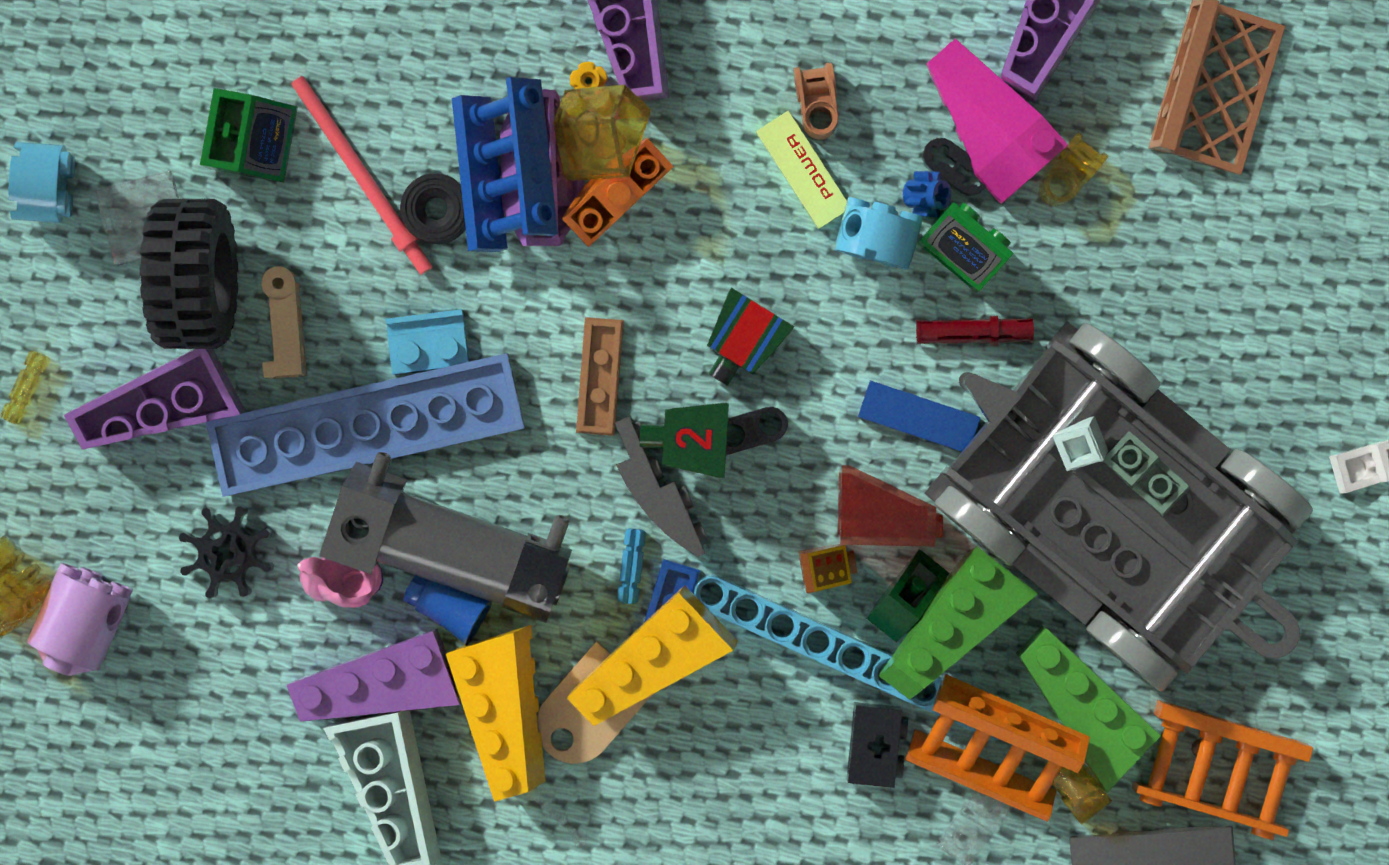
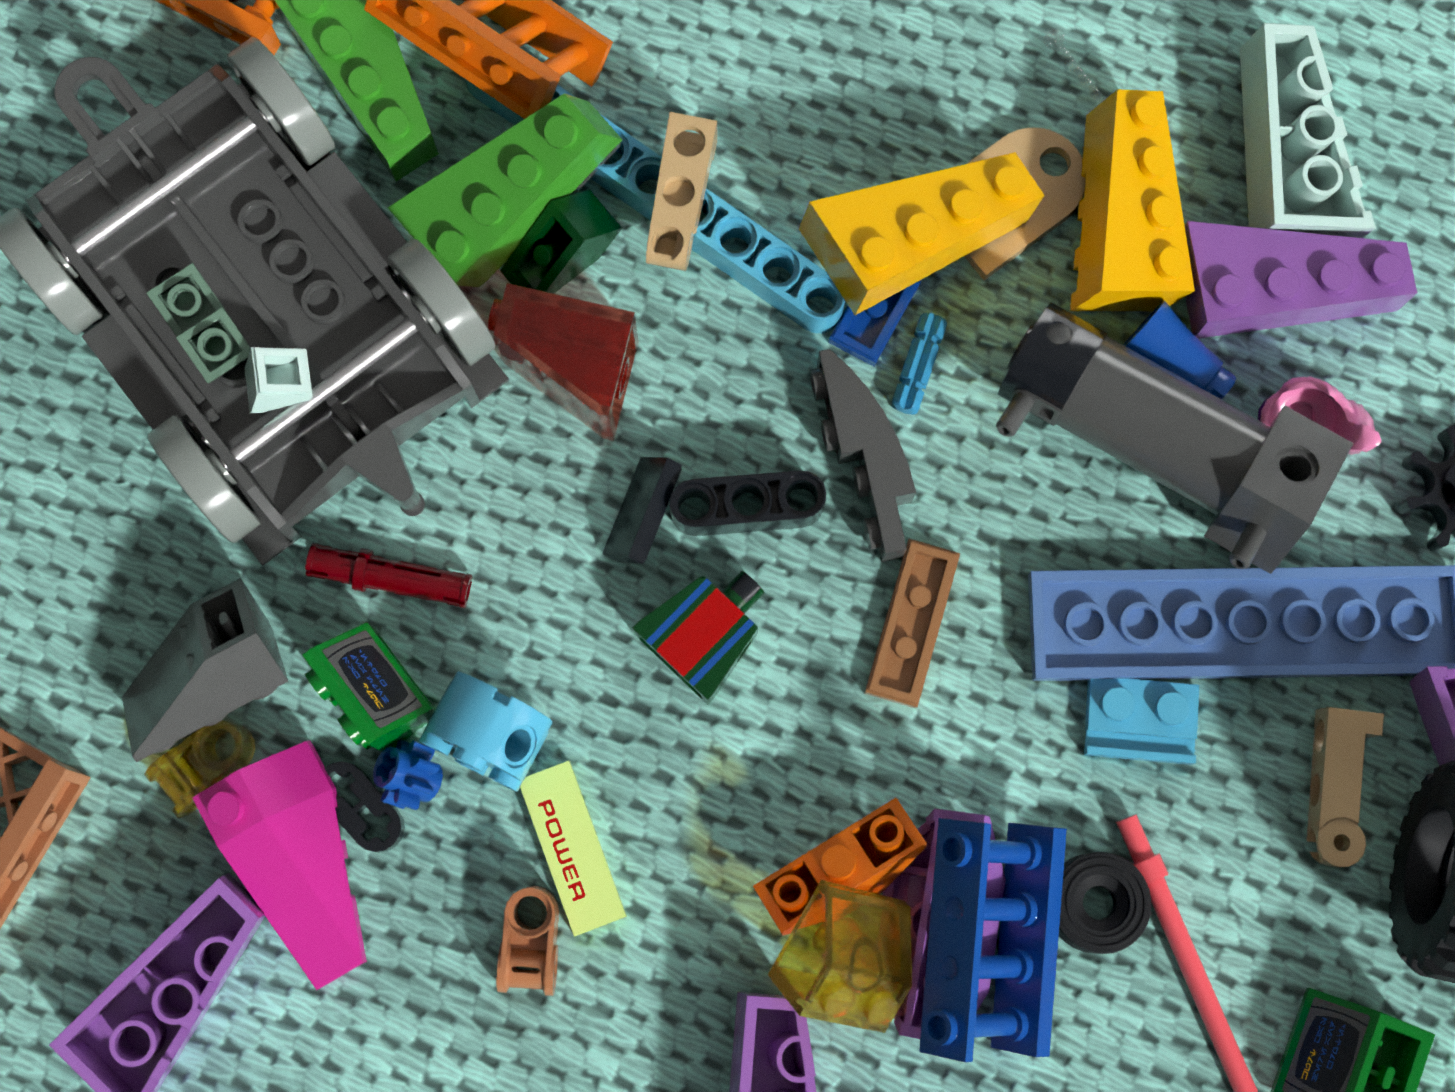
camera: 165 degrees left, 10 degrees down
yellow plate [570,62,608,100] -> none
dark green torso [640,403,729,478] -> none
dark orange slope [798,543,857,593] -> none
black brick [846,702,908,788] -> none
blue tile [858,380,980,452] -> none
none -> dark grey slope [122,578,288,762]
none -> black tile [602,457,682,564]
none -> tan leg [646,112,717,271]

